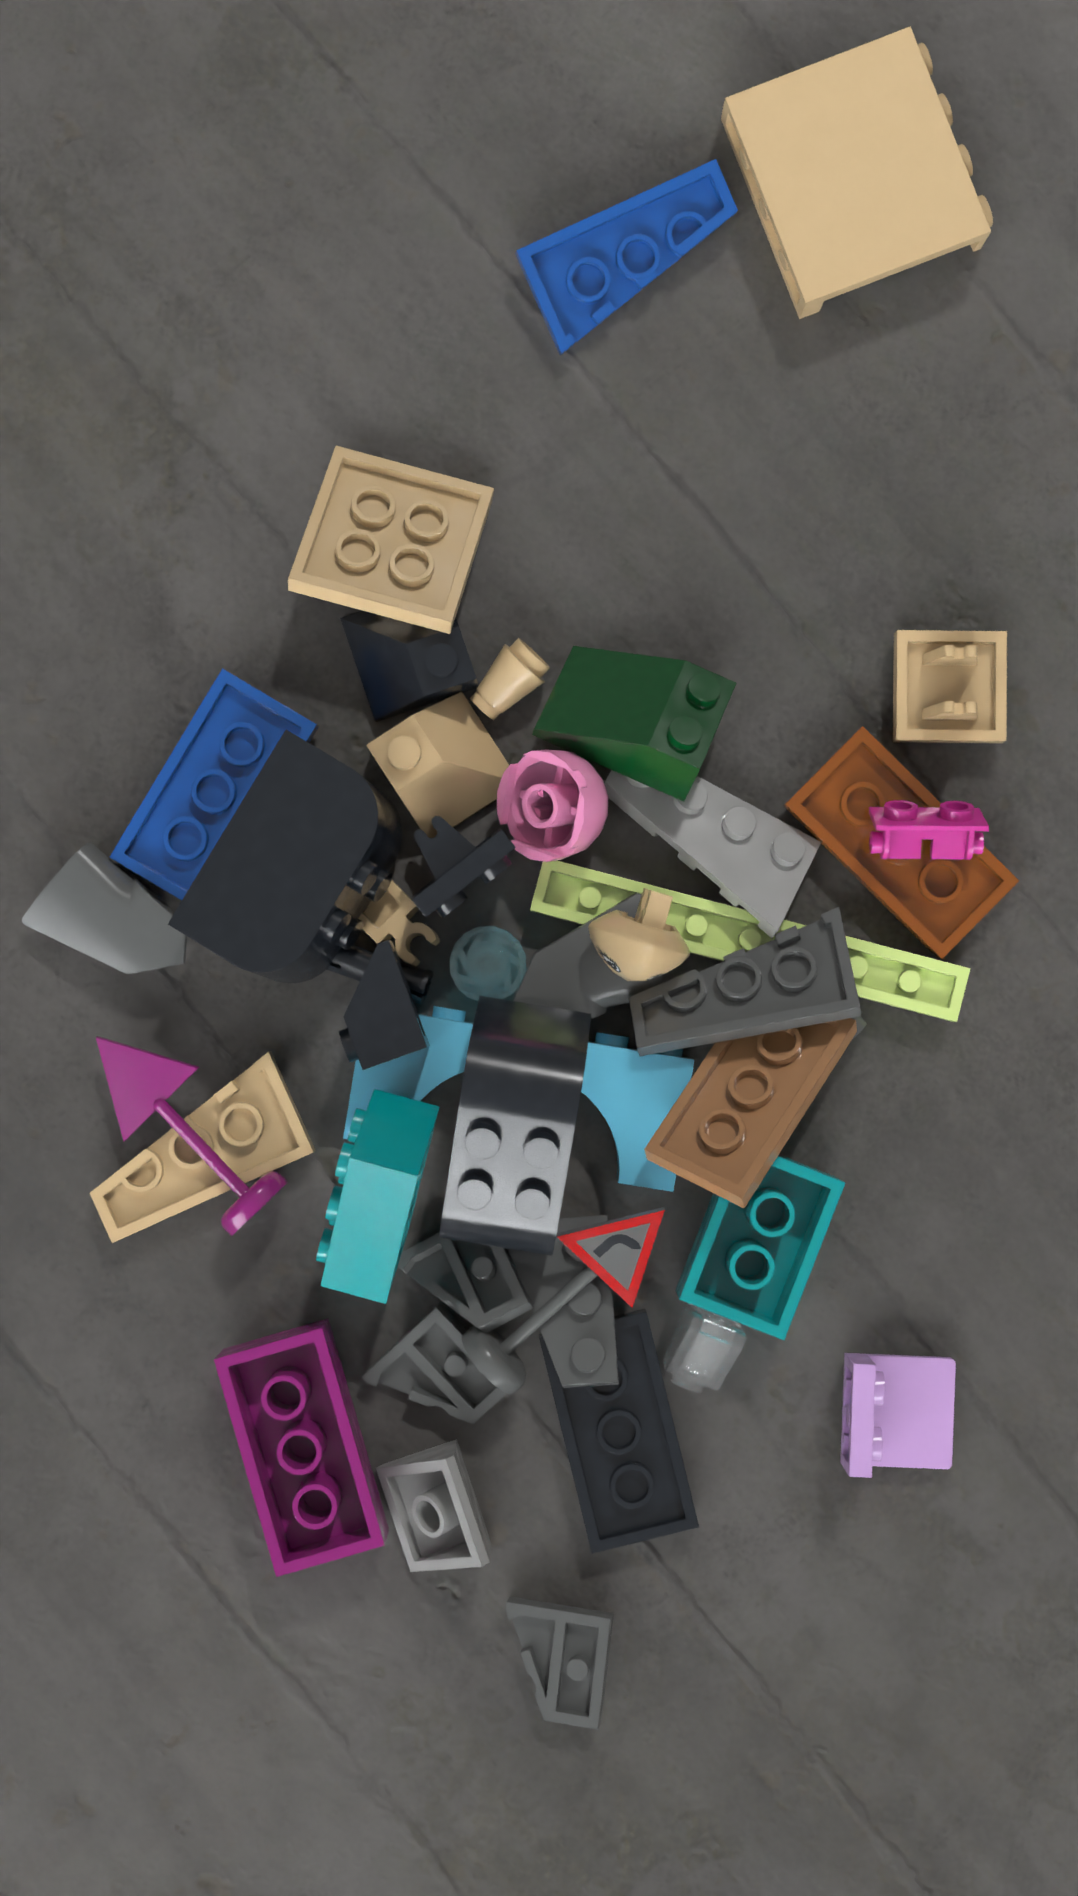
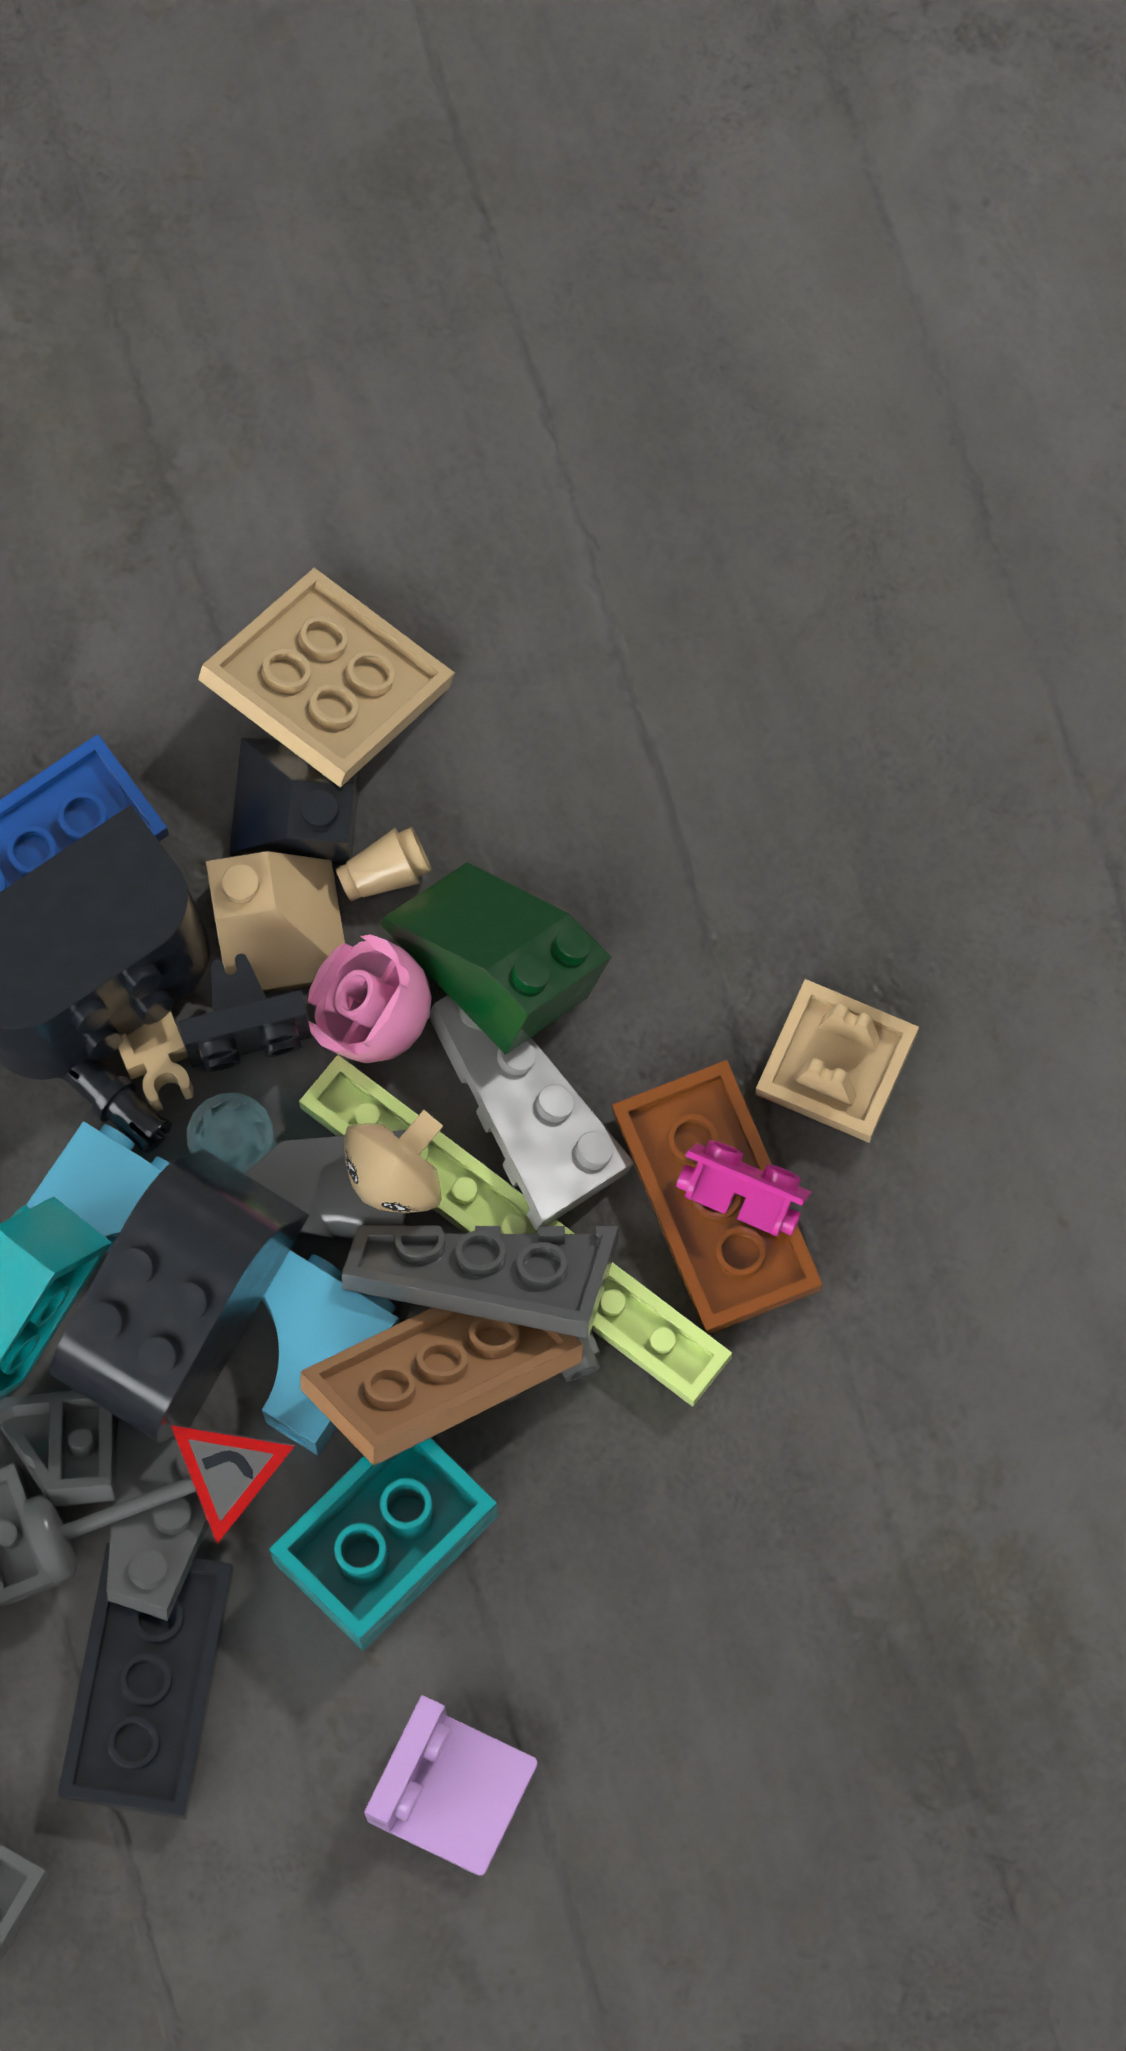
camera: 25 degrees right, 15 degrees down
black slope [339,940,430,1070] -> none
blue wing [515,159,738,356] -> none
clear slope [663,1302,747,1393] -> none
tan panel [721,26,993,319] -> none

